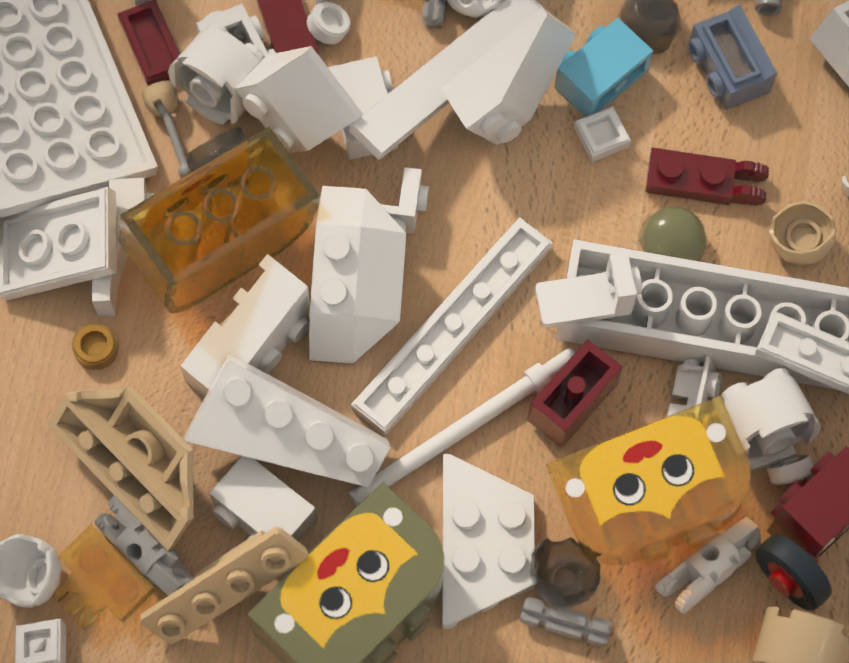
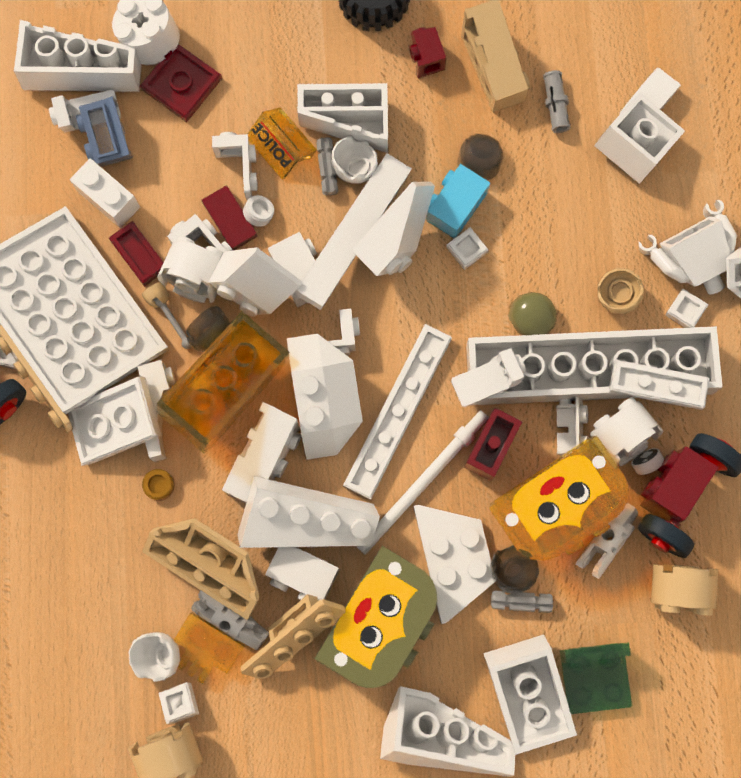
camera: 10 degrees left, 10 degrees up
dark red hinge [645,147,769,206] -> none
sand blue window [688,4,777,110] -> none

